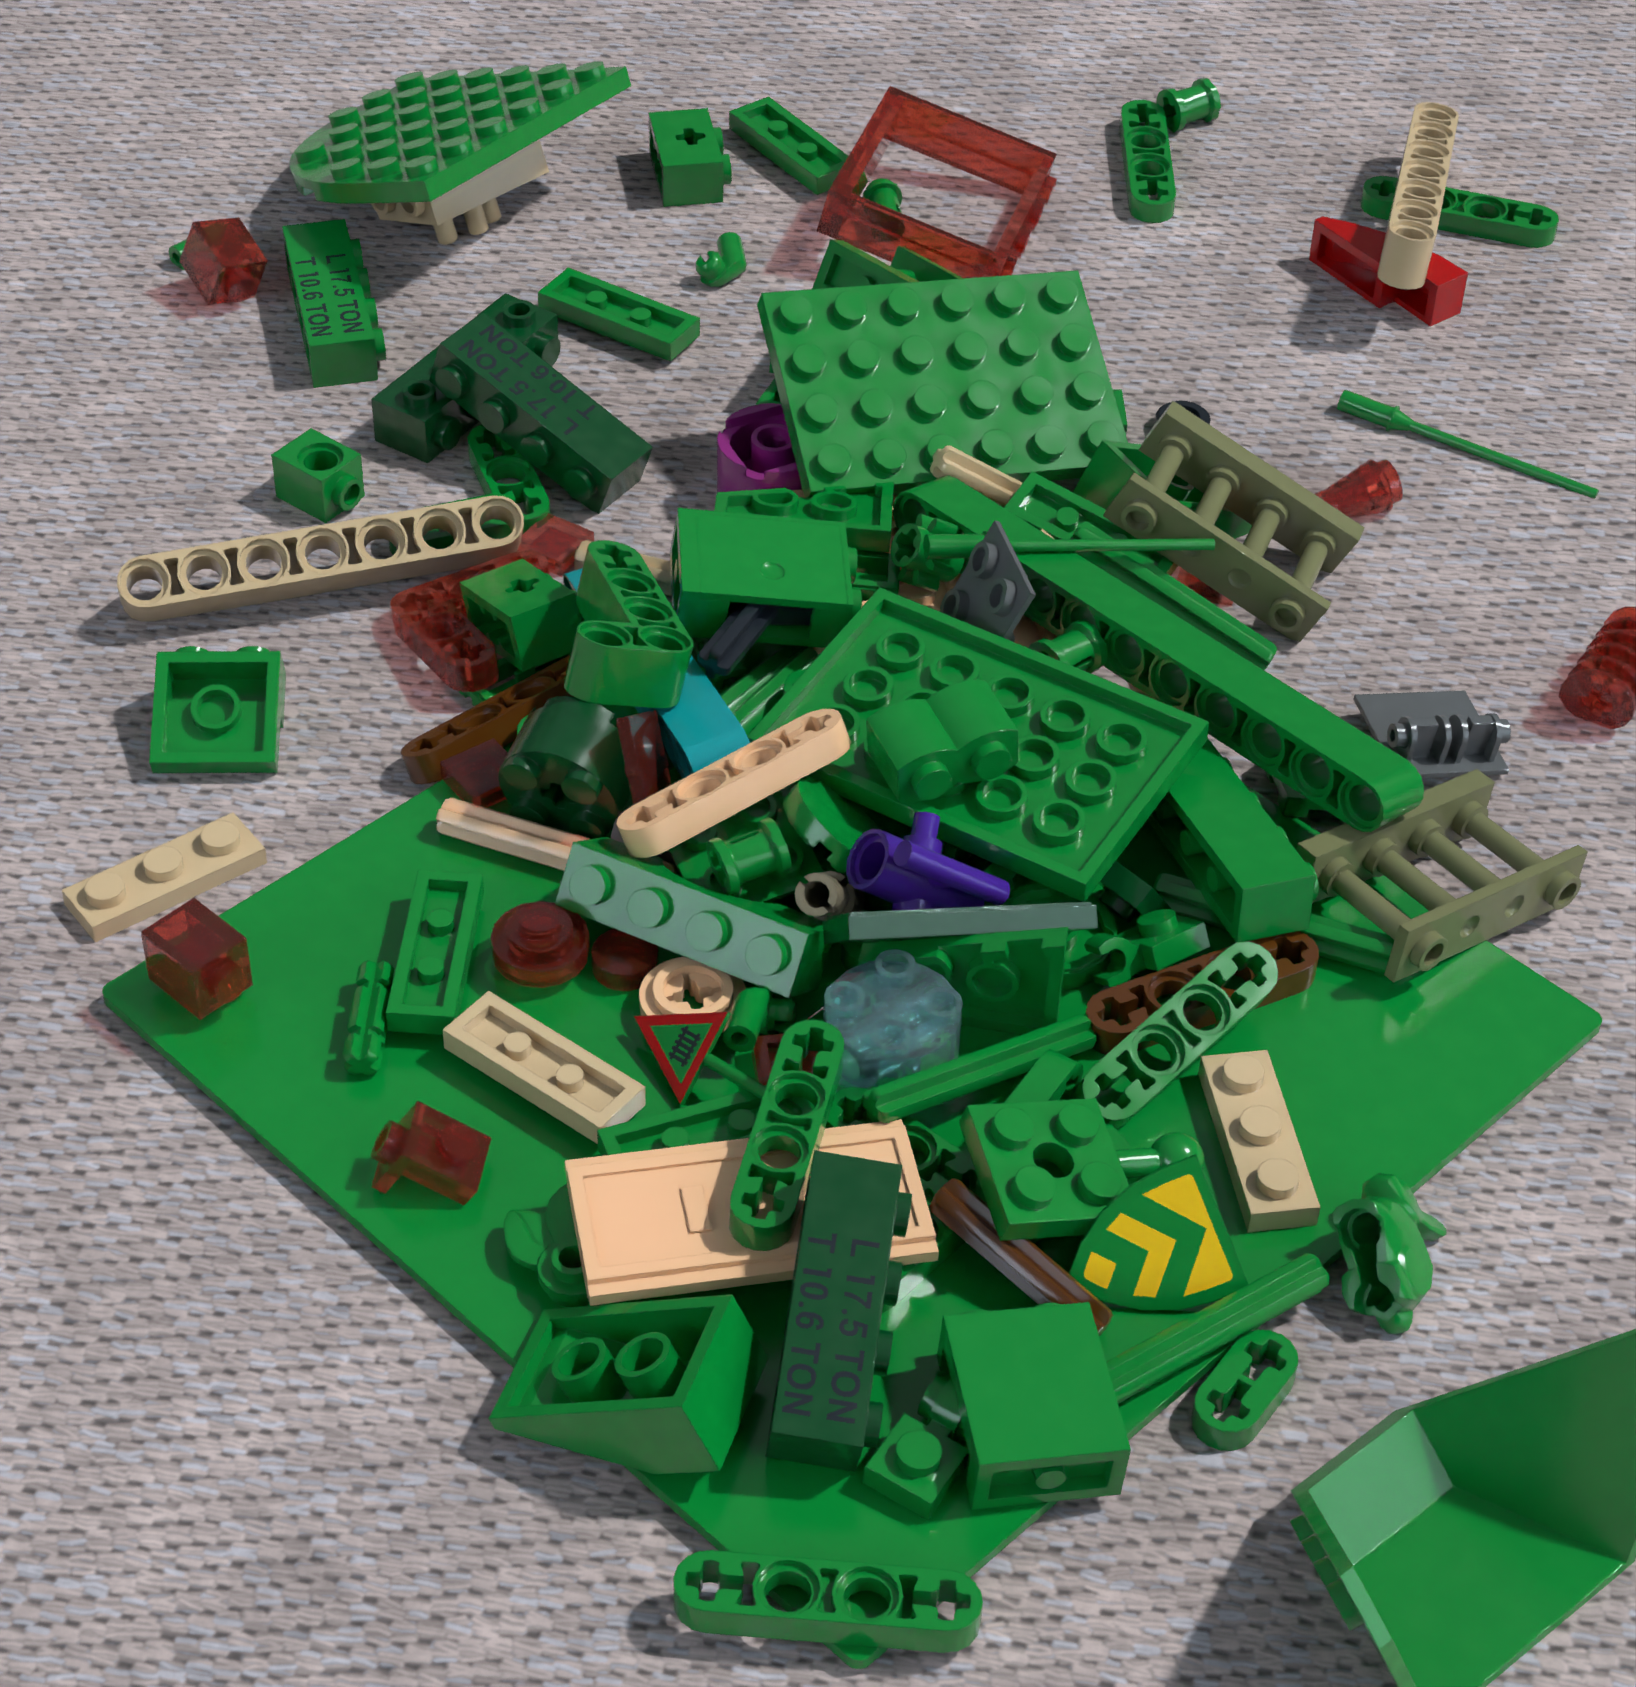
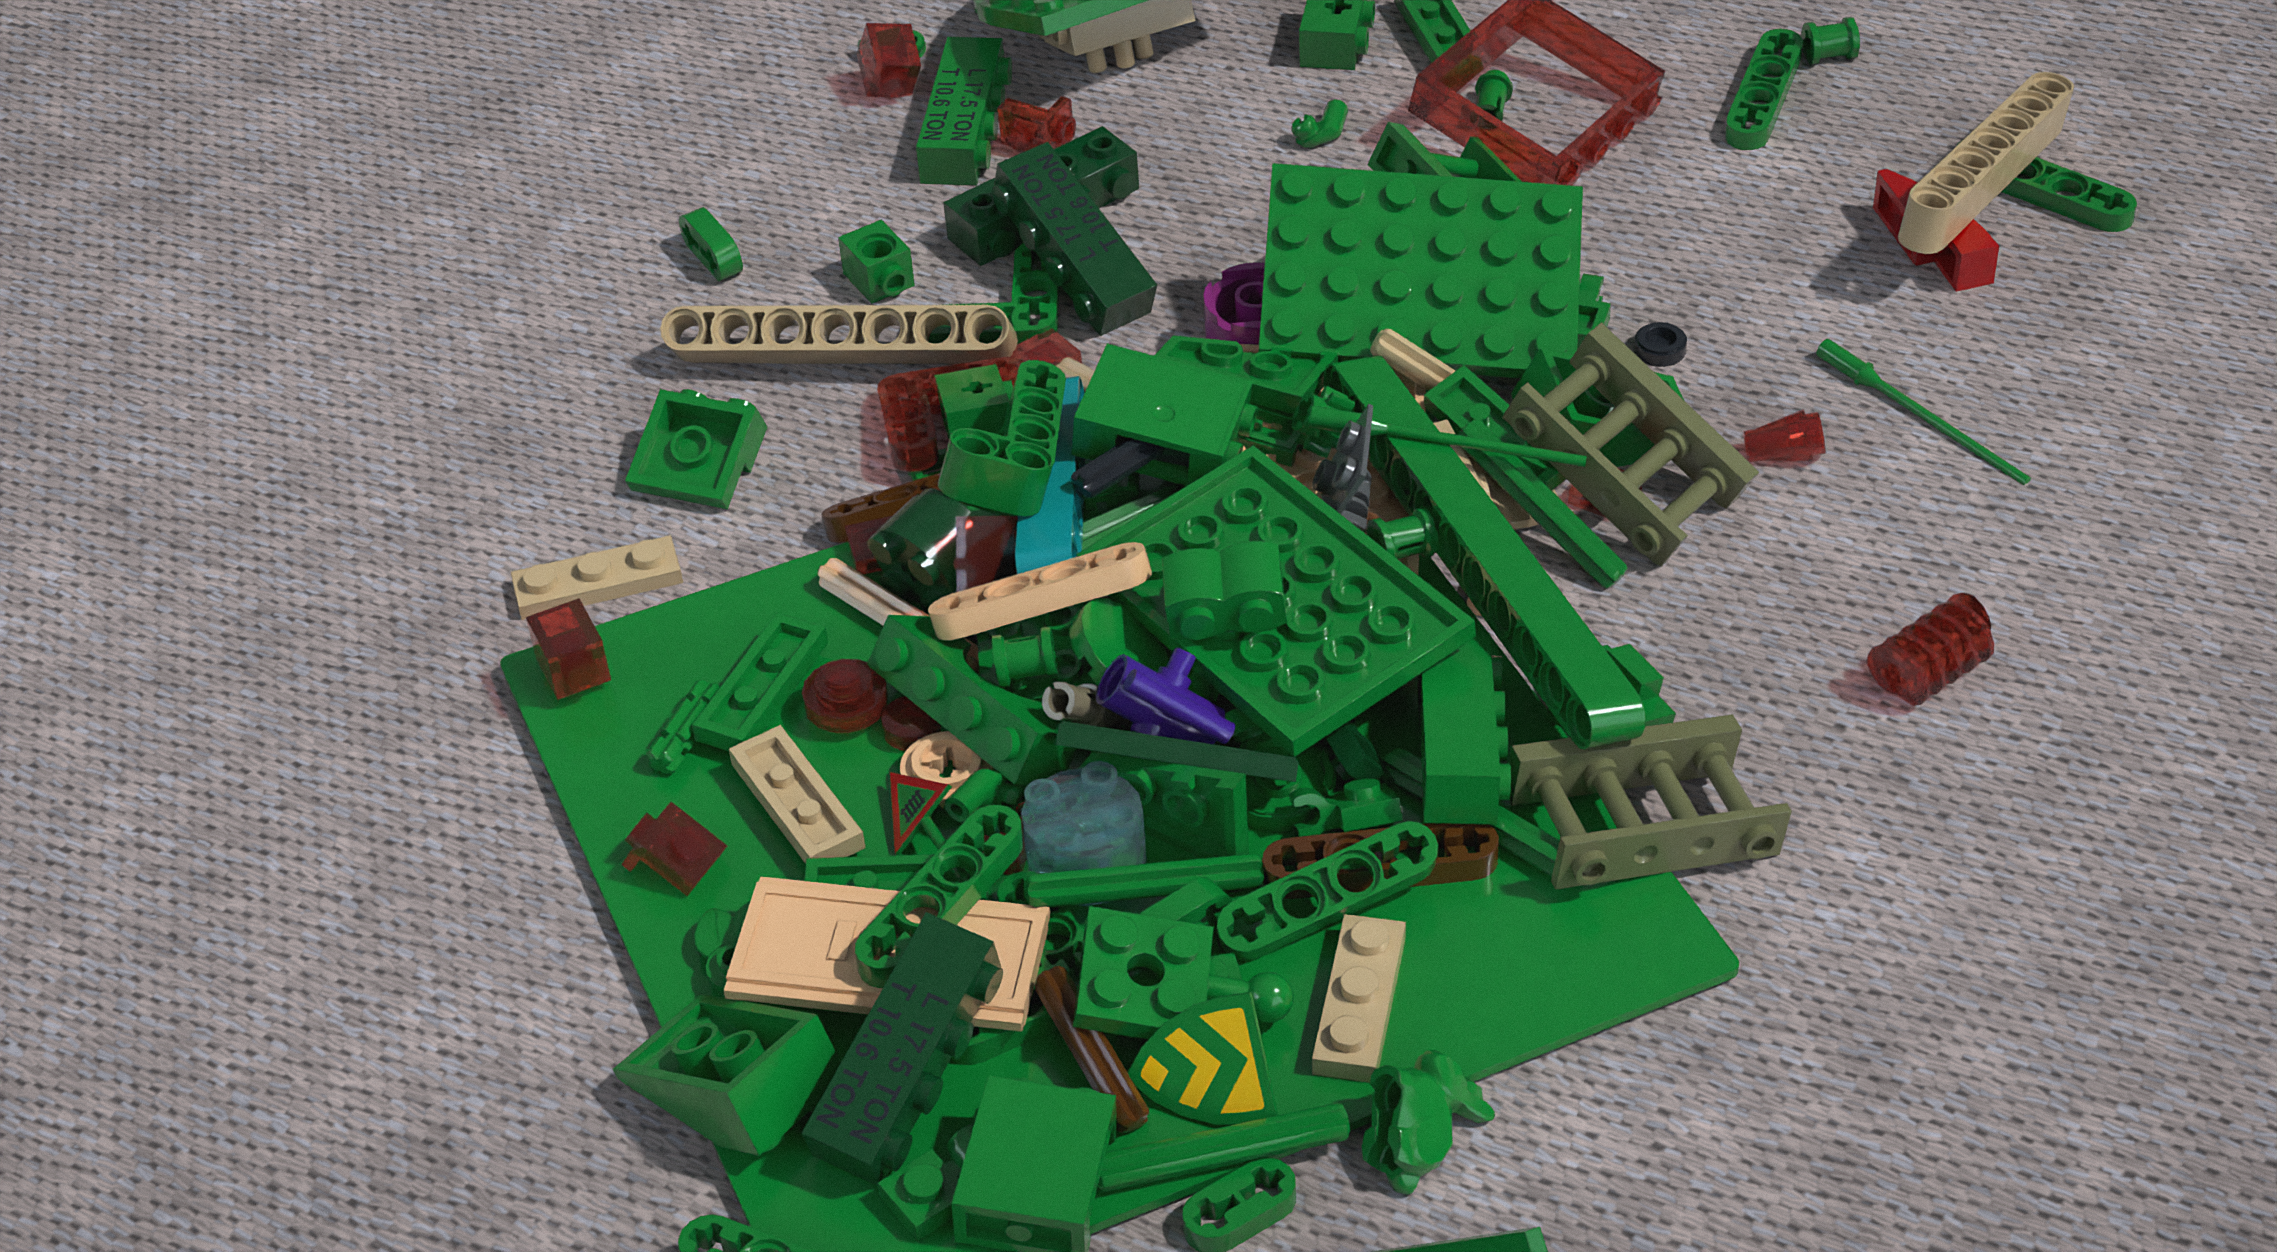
camera: 25 degrees right, 0 degrees up
green plate [538,267,700,362] -> none
dark grey hinge [1353,690,1511,778] -> none
none -> green beam [678,207,743,281]
none -> clear red bracket [998,96,1076,151]

